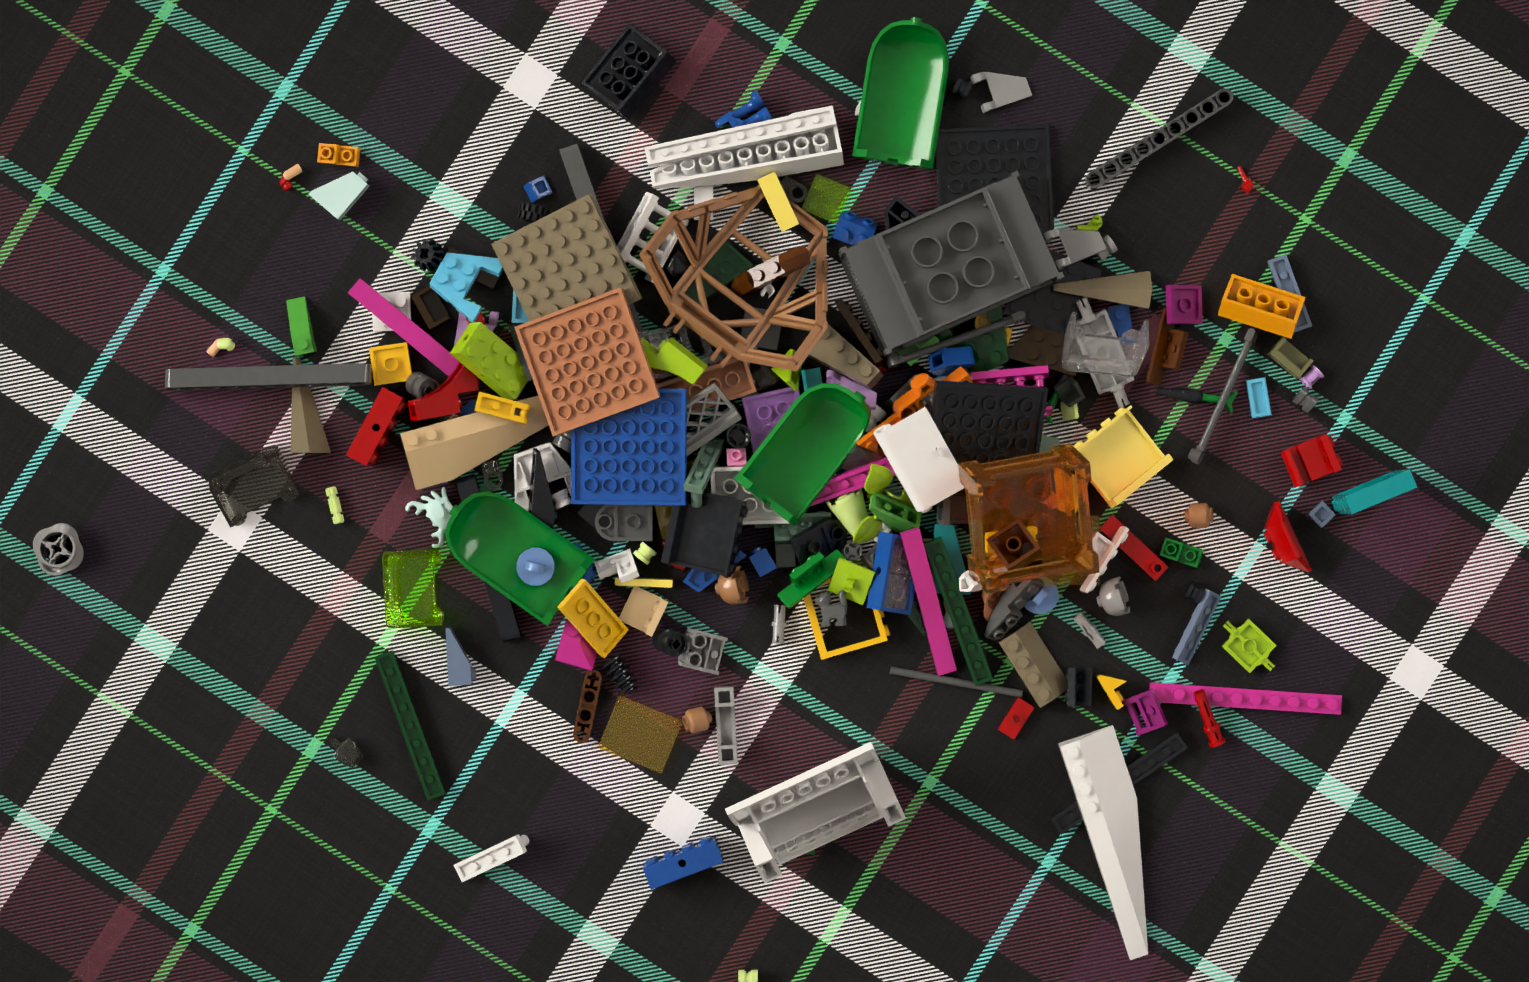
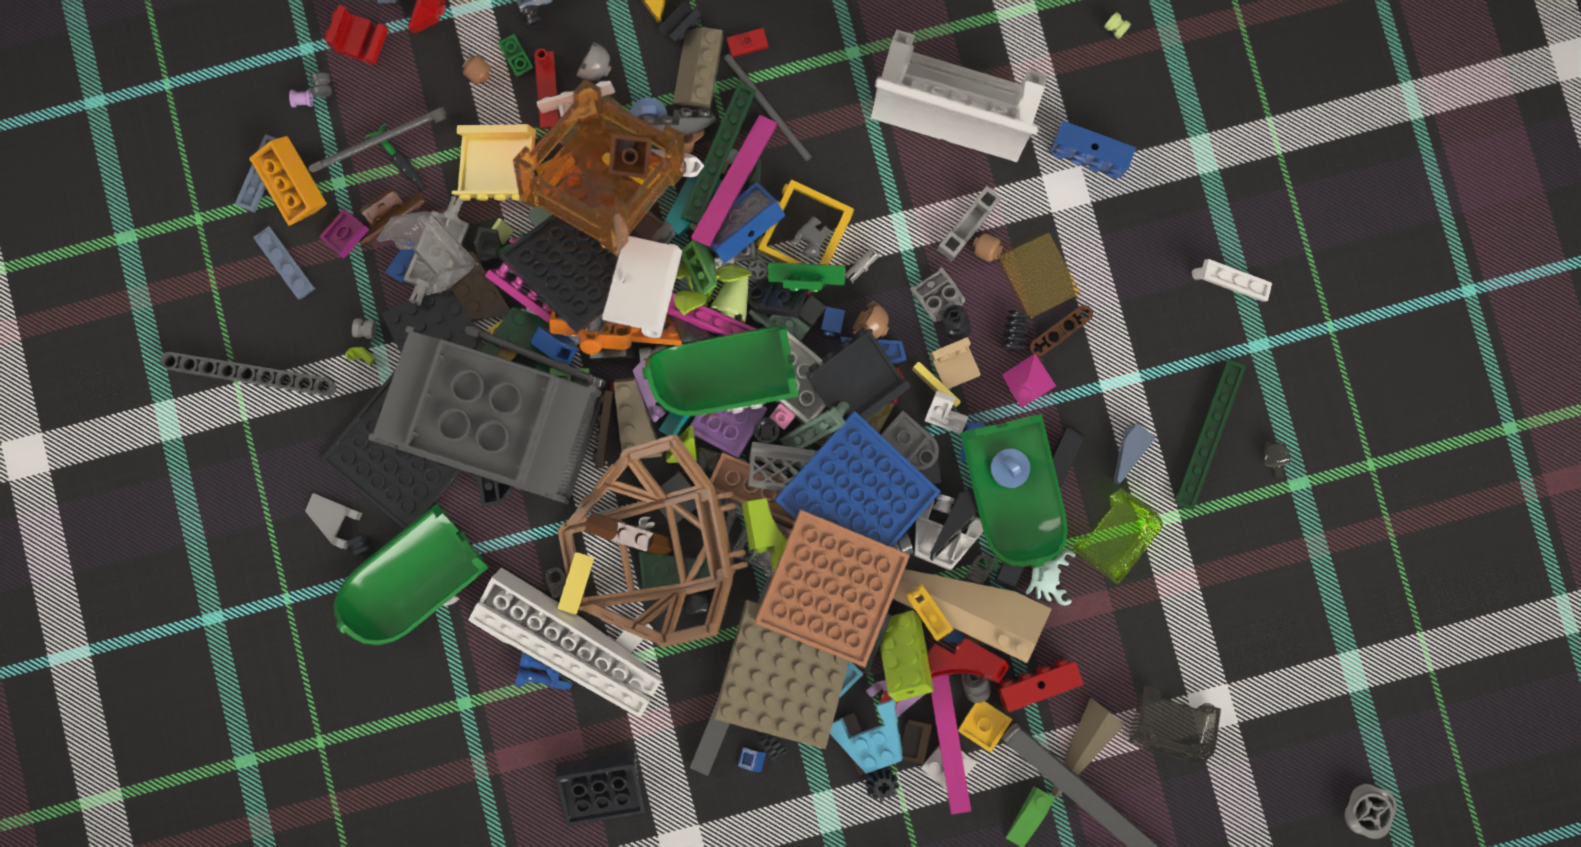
camera: 145 degrees left, 5 degrees down
yellowish green axle [325,487,344,524] -> none
yellow plate [557,579,629,658] -> none
white fence [617,192,689,283] -> none
yellowish green wheel [633,541,657,565] -> none
clear neon green plate [802,174,852,224] -> none
lime piece [828,558,875,605] -> none
blue bracket [832,211,878,246] -> none
light grey flag [1044,229,1107,270] -> none
dark tan wedge [1051,271,1153,309] -> none
light grey pin [1073,611,1106,649] -> none
red hand [1237,166,1254,193] -> none
medium azure tile [1246,377,1272,418] -> none
olive panel [1267,336,1313,379] -> none
none -> sand blue plate [253,226,315,300]

